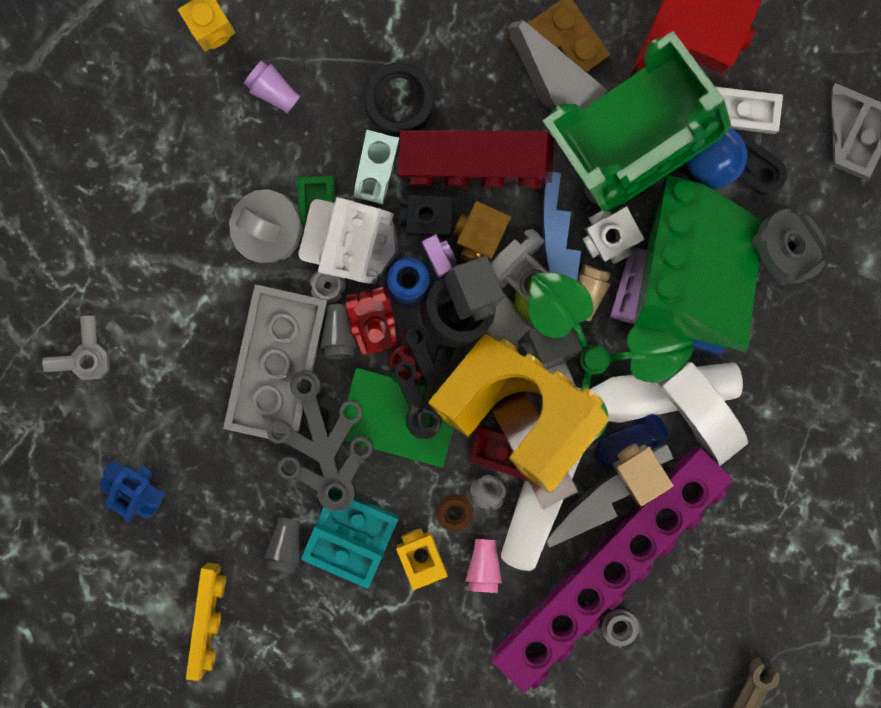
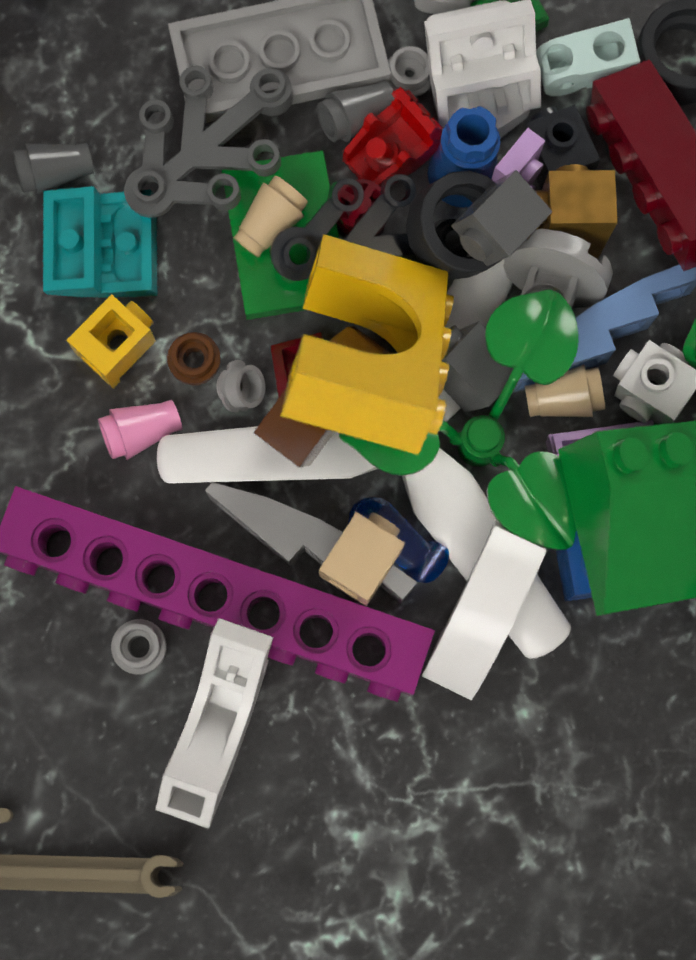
camera: 60 degrees right, 10 degrees down
none -> white arch [155,618,273,829]
none -> tan cone [233,175,308,258]

